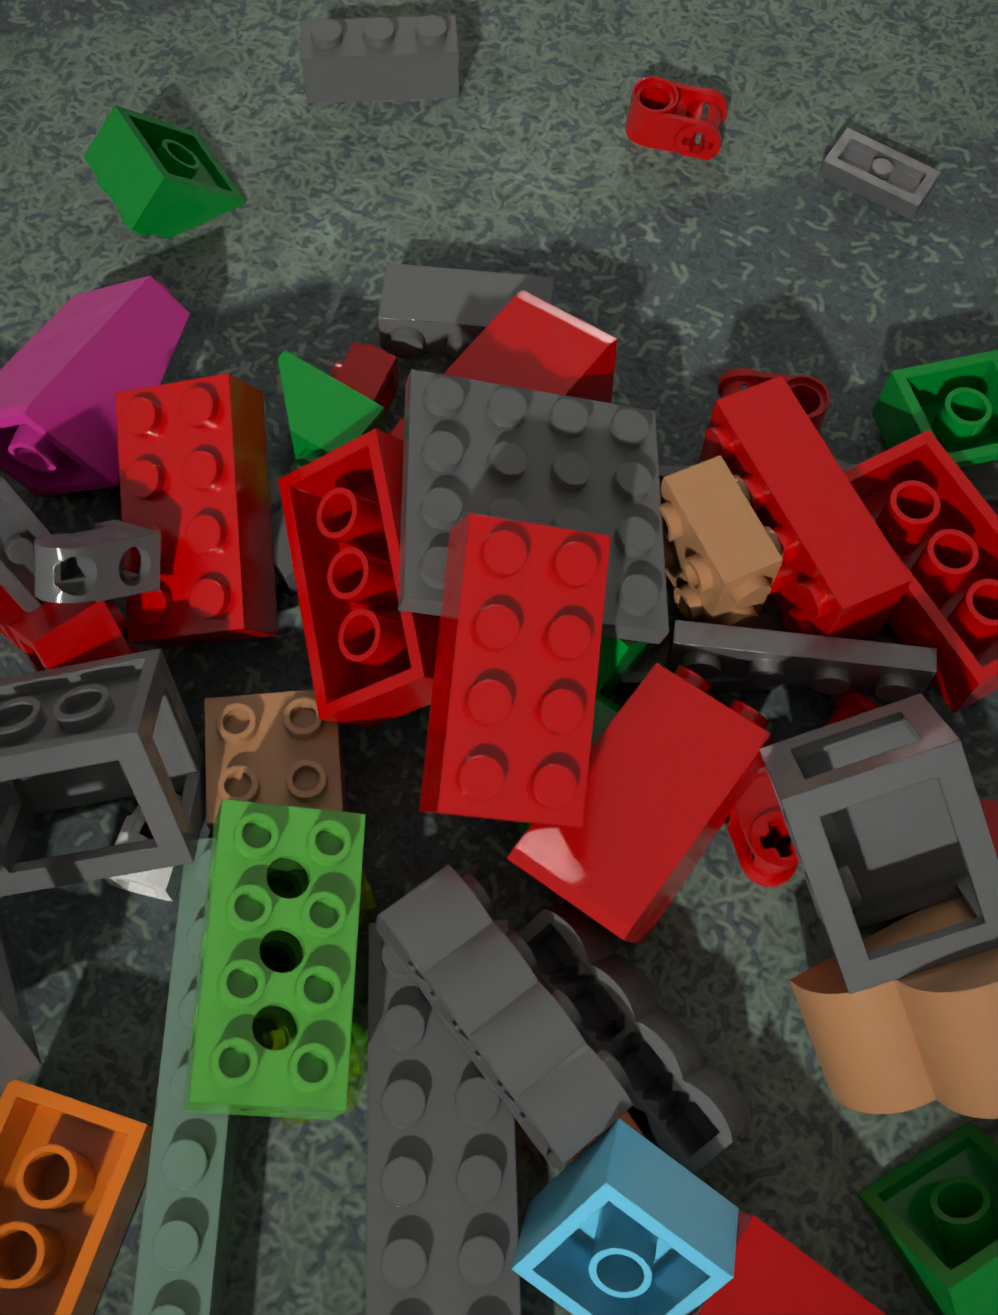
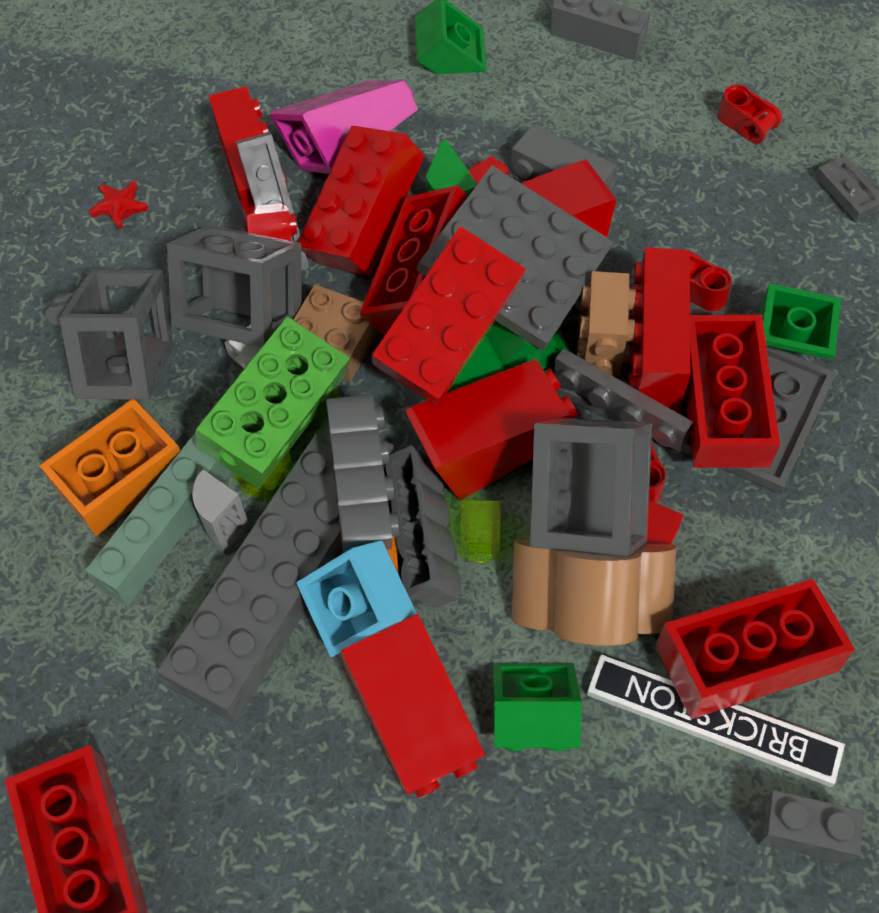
camera: 35 degrees right, 5 degrees down
dark grey leg [34,520,161,603] -> none
none -> light grey brick [192,469,251,555]
none -> clear neon green brick [460,500,501,564]

